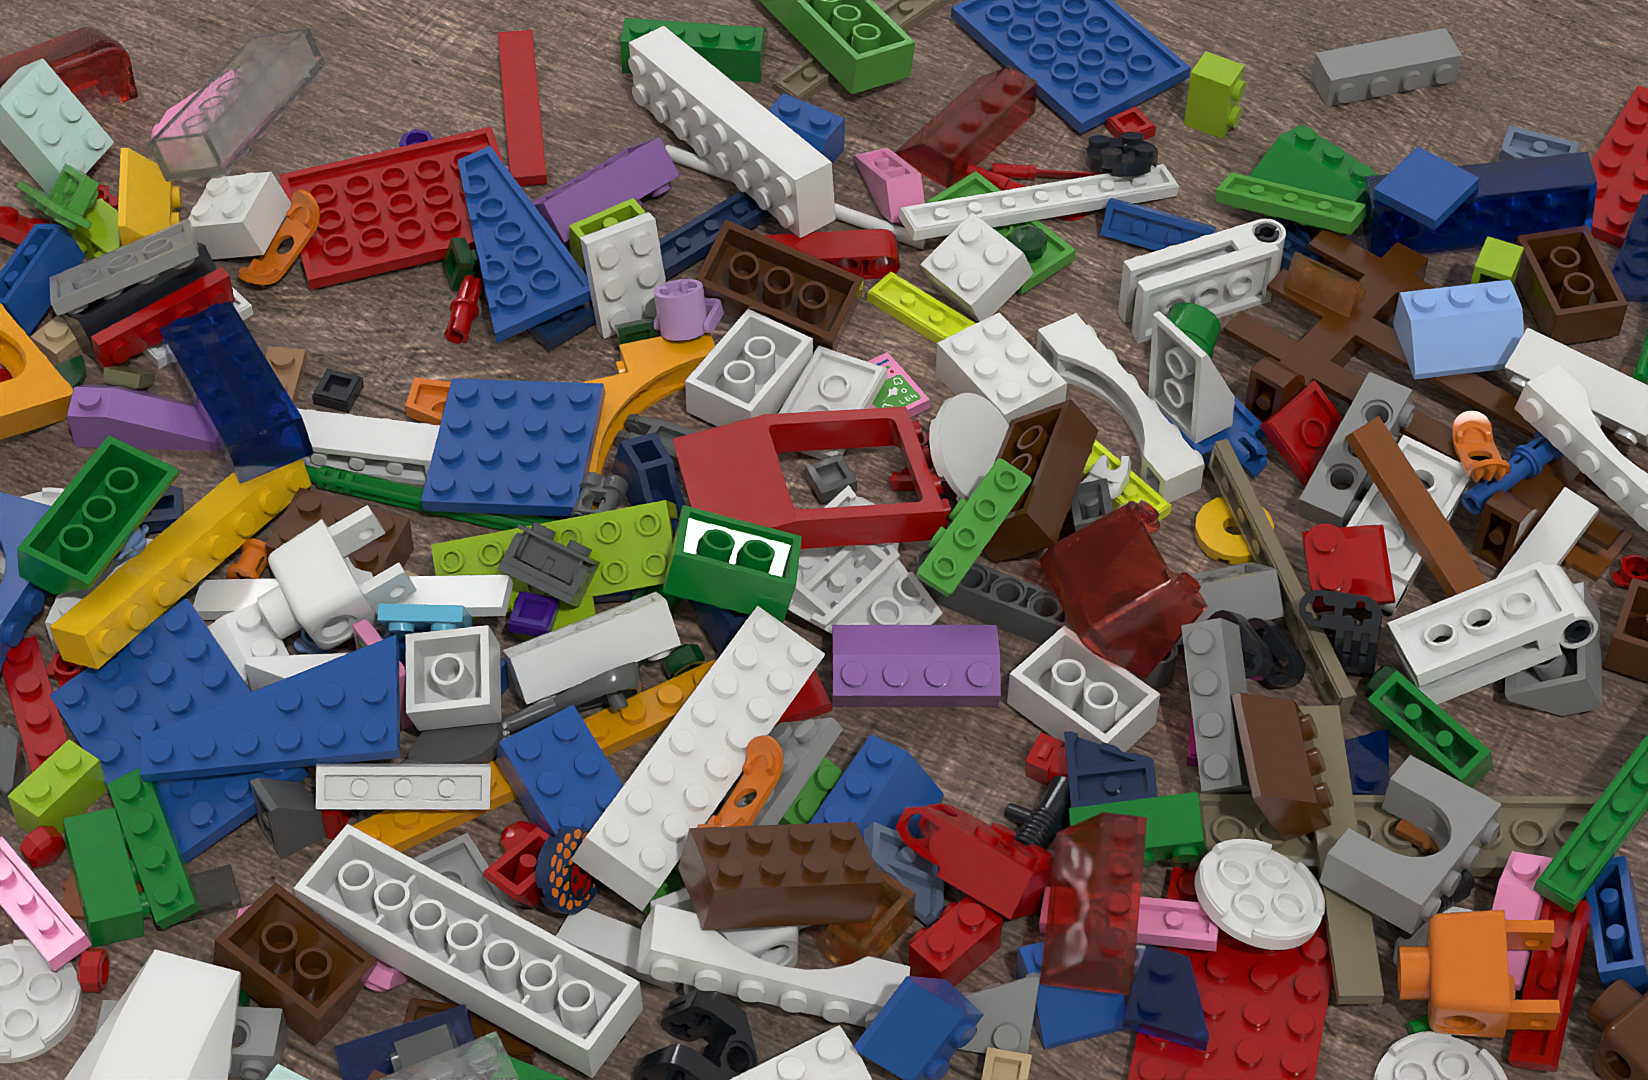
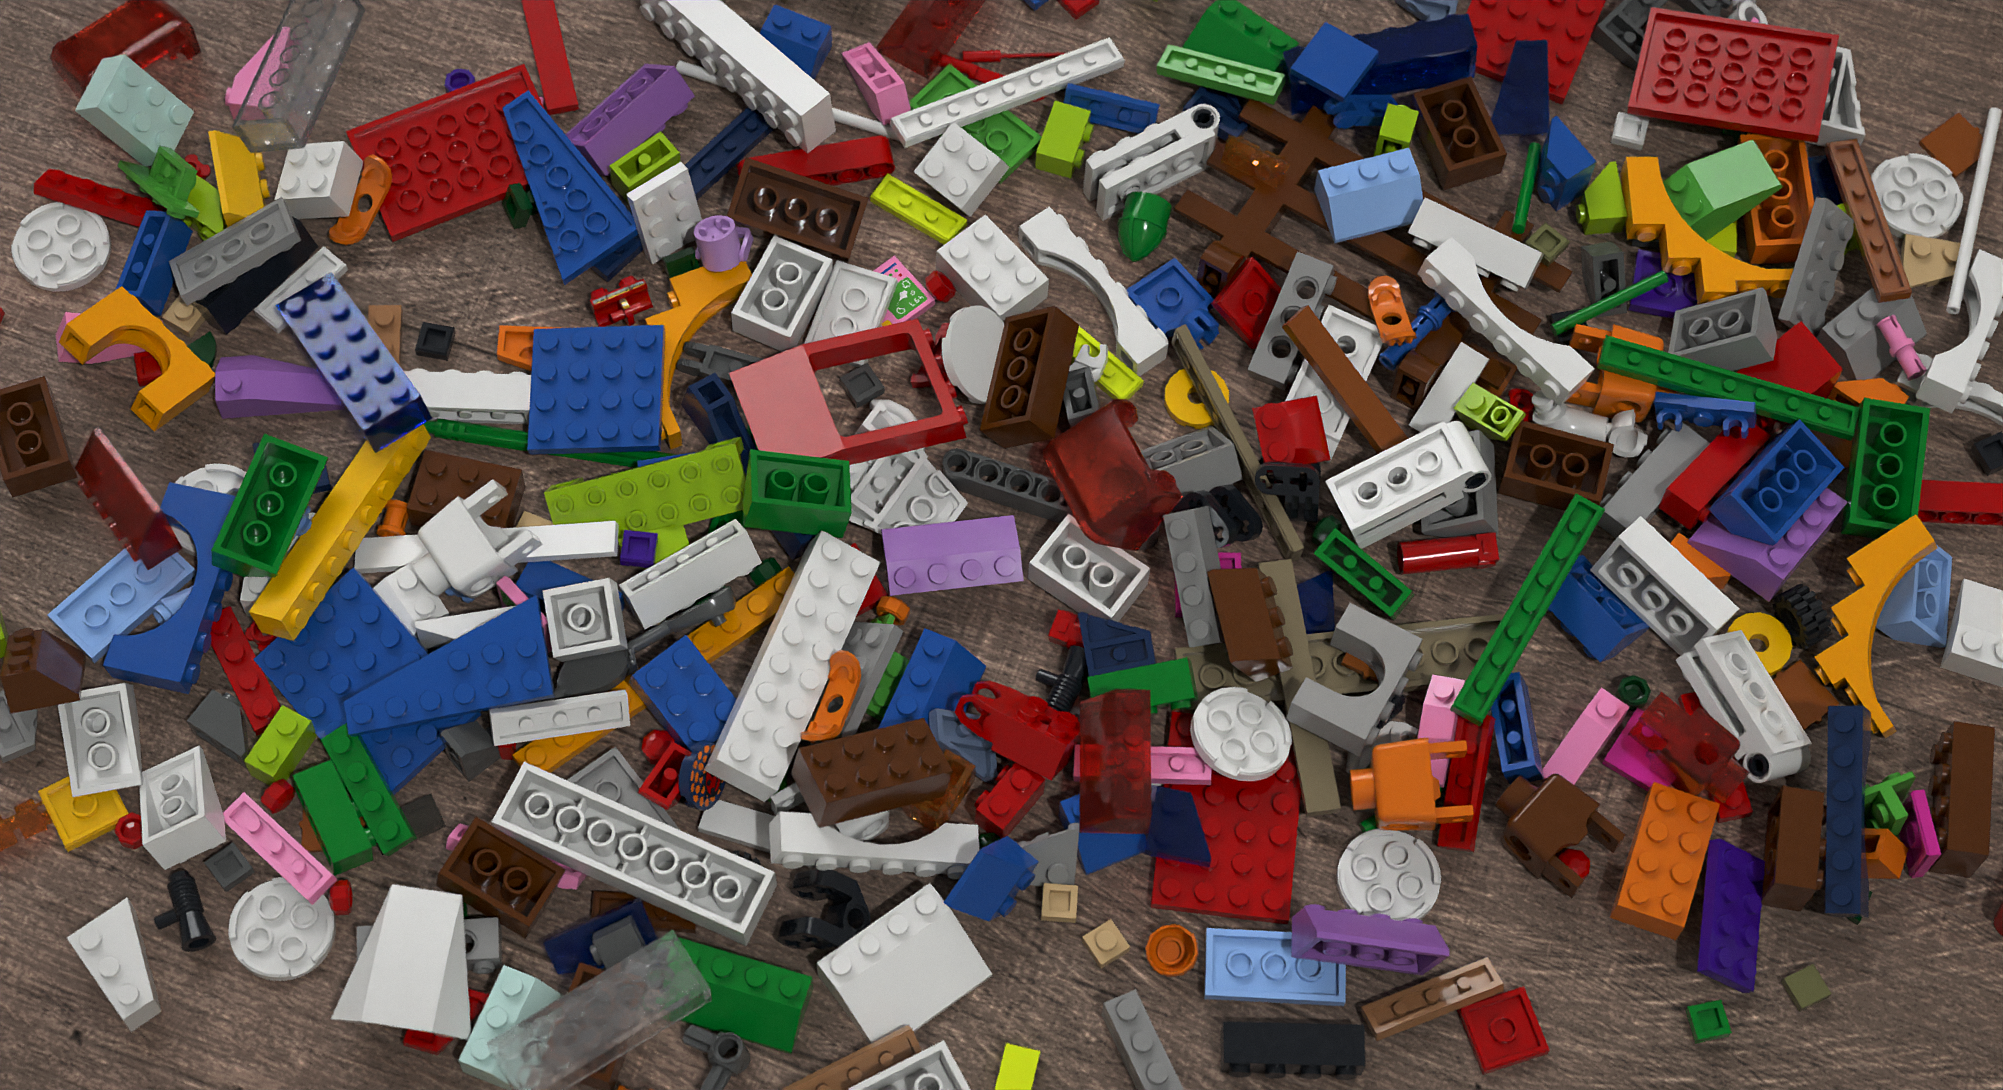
camera: 10 degrees left, 15 degrees up
red plate [91,267,235,370] -> none
olive tile [102,365,155,390] -> none
medium azure plate [378,603,473,640] -> none
red axle [444,275,483,344] -> none
dark grey hinge [497,522,600,607] -> none
dark grey piece [569,472,628,518] -> none
bright green bracket [916,458,1031,597] -> none
dark green tile [1010,225,1047,261] -> none
black plate [1085,132,1158,177] -> none
white slope [1148,311,1235,444] -> none
none -> red hips [590,275,653,327]
none -> orange tile [876,596,910,625]
none -> red tile [925,270,956,303]
none -> lime brick [1035,101,1094,179]
none -> blue hinge [1323,95,1398,129]
none -> red piece [1397,532,1499,575]
none -> lime slope [1454,383,1526,441]

